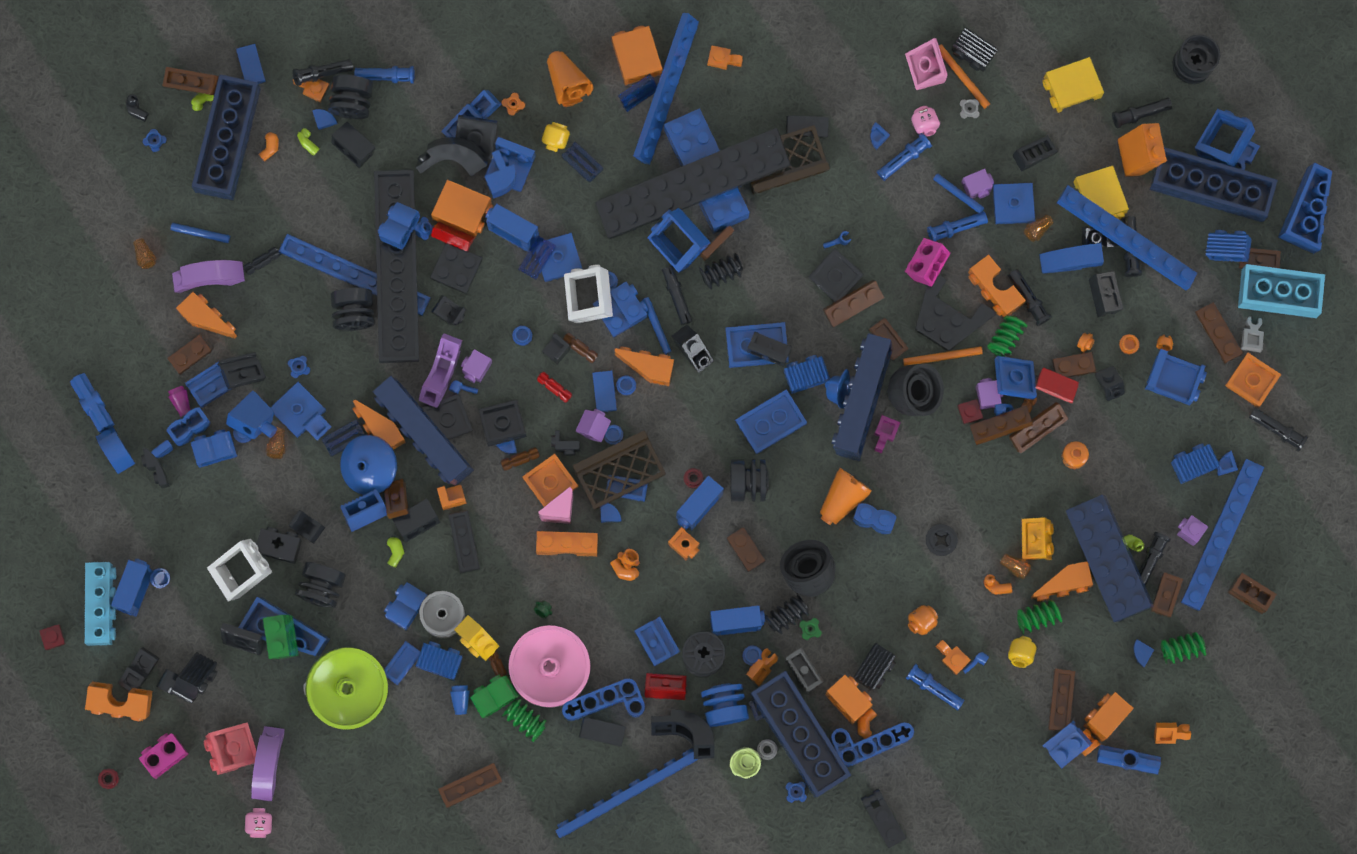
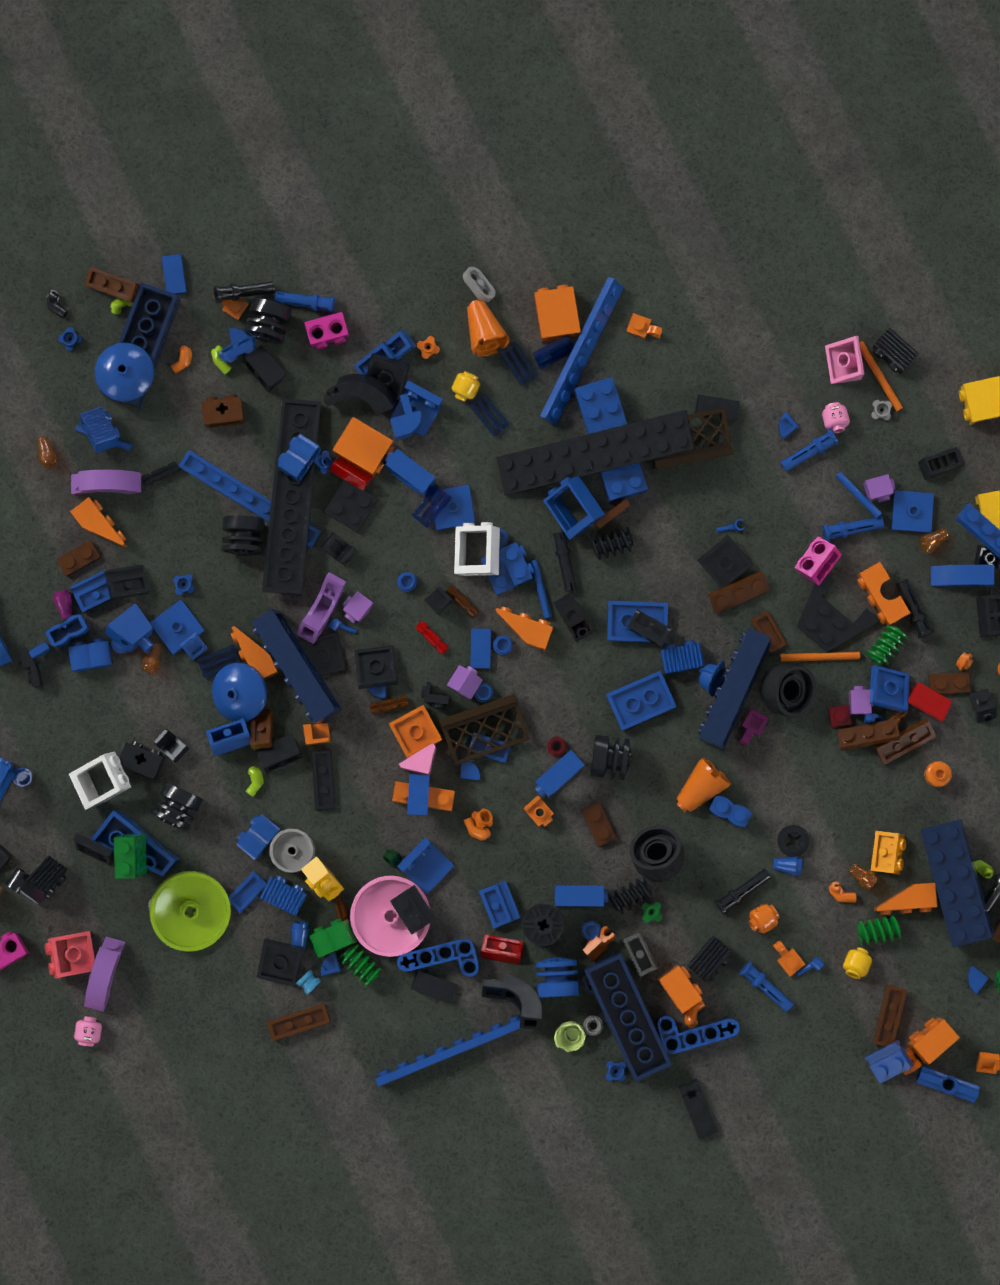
camera: 15 degrees right, 5 degrees up
none -> blue brick [80,406,120,453]
none -> blue dish [95,343,154,402]
none -> reddish brown brick [201,394,245,428]
none -> blue plate [218,336,257,363]
none -> black tile [256,938,304,987]
none -> dark azure wheel [296,970,321,995]
none -> dark pink brick [304,312,349,350]
none -> blue tile [321,952,341,976]
none -> black plate [390,885,436,935]
none -> blue bracket [397,838,454,894]
none -> blue tile [407,774,430,816]
none -> light grey plate [463,267,496,303]
none -> clear blue tile [499,342,537,385]
none -> black pin [714,869,772,916]
none -> blue cone [773,856,803,876]

